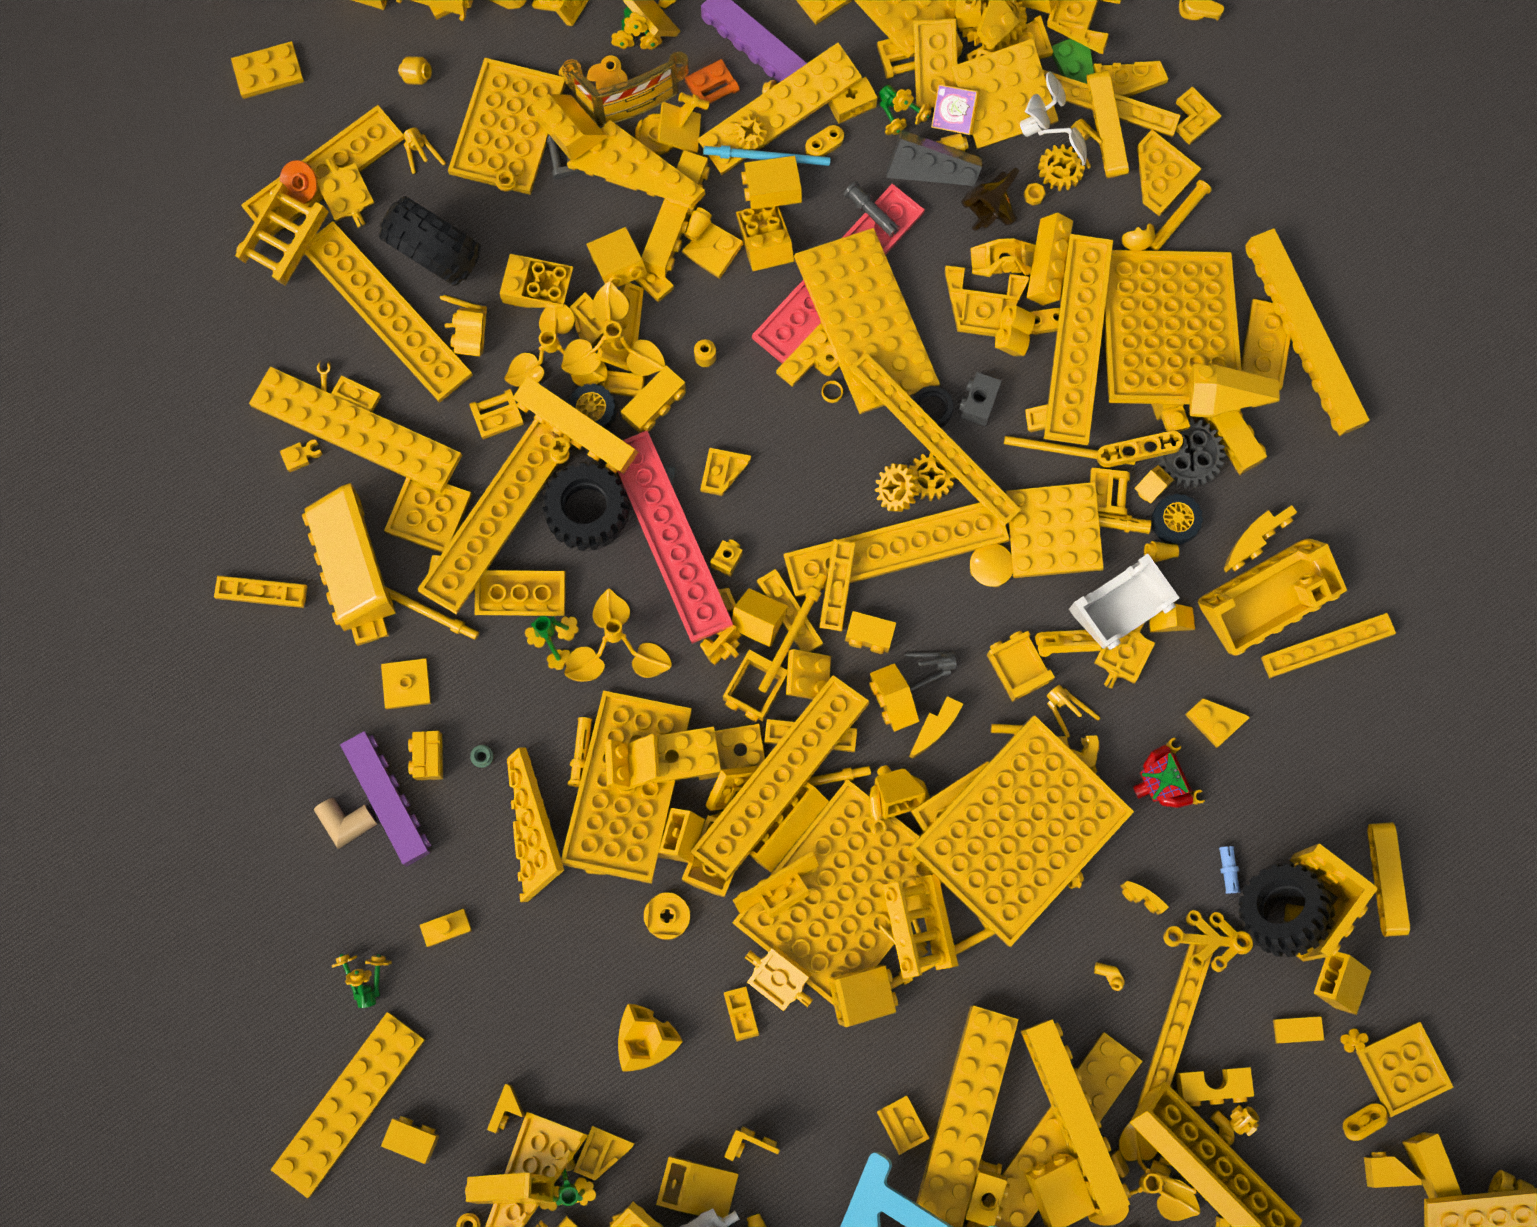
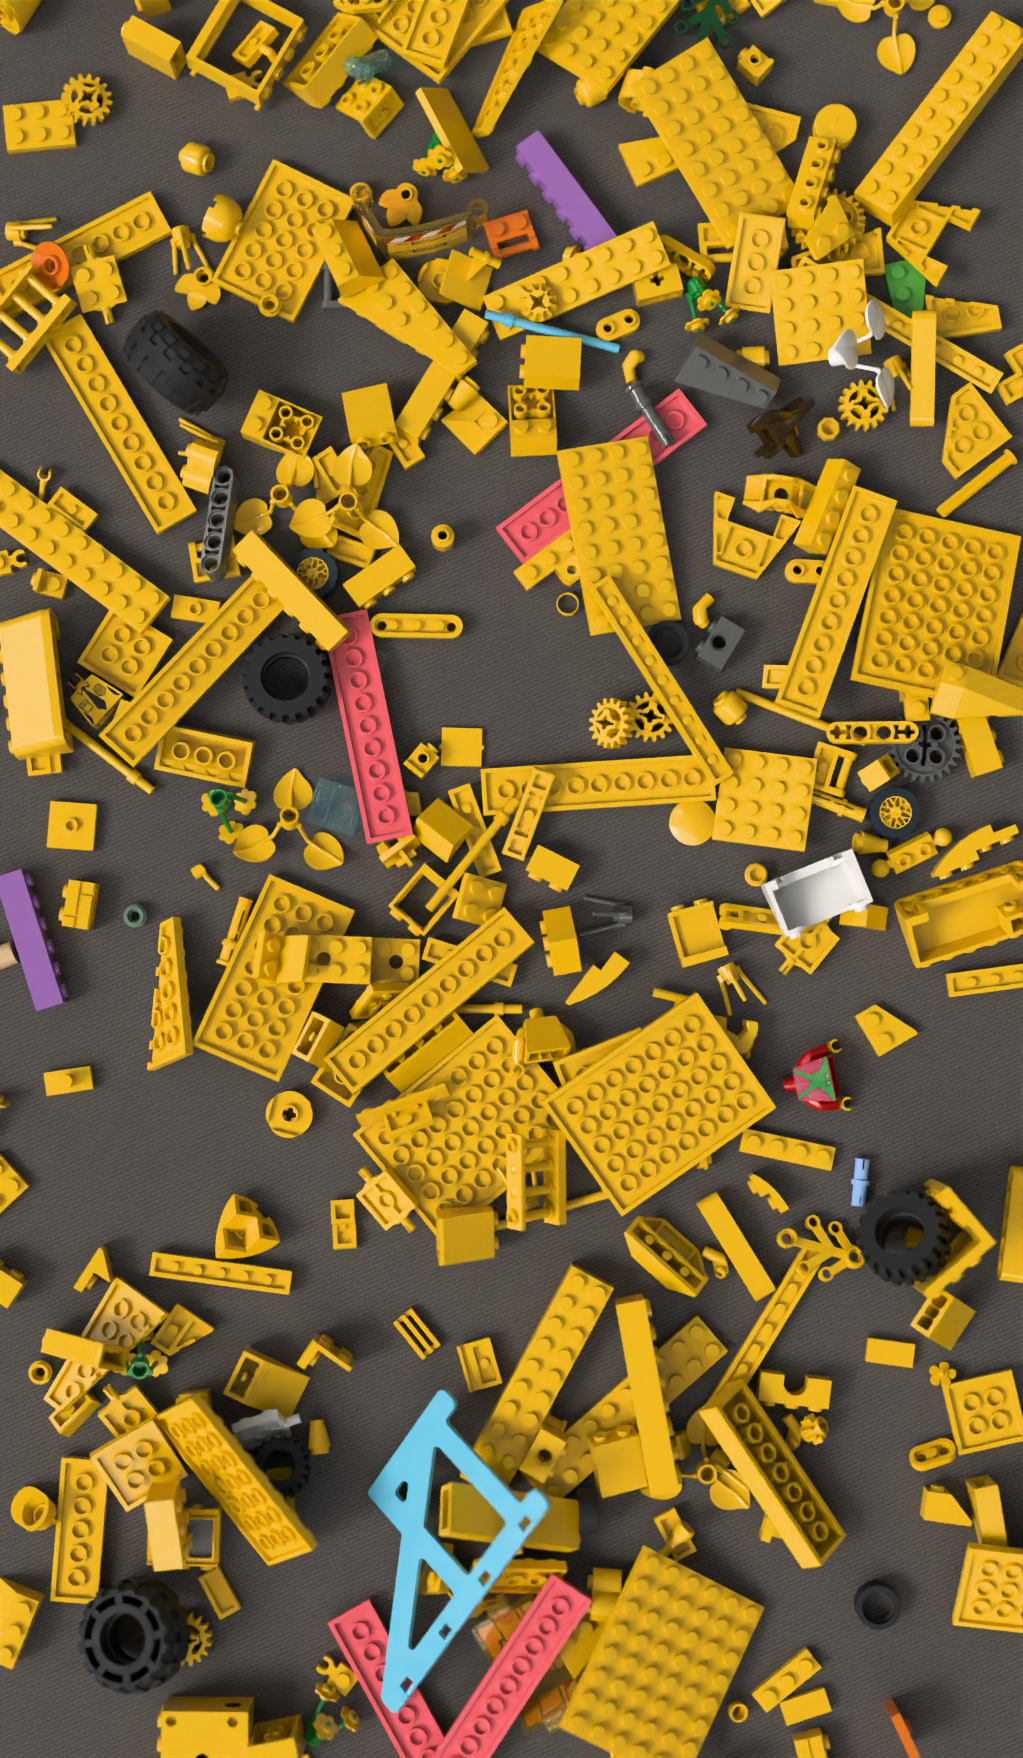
camera: 15 degrees right, 10 degrees up
yellow bush [550,437,570,464] -> none
yellow wing [700,448,751,496] -> none
tile [931,84,980,135] -> none
yellow brick [995,306,1035,356] -> none
yellow hair [1121,224,1155,251] -> none
none -> yellow plant [5,217,57,250]
none -> yellow bracket [31,567,69,600]
none -> yellow gear [61,74,112,126]
none -> yellow torso [68,673,127,730]
none -> yellow plate [149,1251,293,1295]
none -> yellow plate [171,594,221,624]
none -> yellow plate [175,266,221,311]
none -> yellow hand [191,864,220,891]
none -> dark grey beam [200,466,240,581]
none -> yellow cylinder [202,193,245,242]
none -> clear light blue slope [305,778,360,836]
none -> yellow plate [370,613,463,639]
none -> yellow tile [393,1307,441,1360]
none -> yellow piece [439,727,484,767]
none -> yellow arm [622,349,645,384]
none -> yellow wedge [624,1215,708,1297]
none -> yellow beam [660,235,715,283]
none -> yellow arm [692,593,715,629]
none -> yellow beam [696,1191,776,1302]
none -> yellow head [713,691,747,725]
none -> yellow plate [738,1129,836,1171]
none -> yellow plate [744,863,768,887]
none -> yellow plate [871,828,952,878]

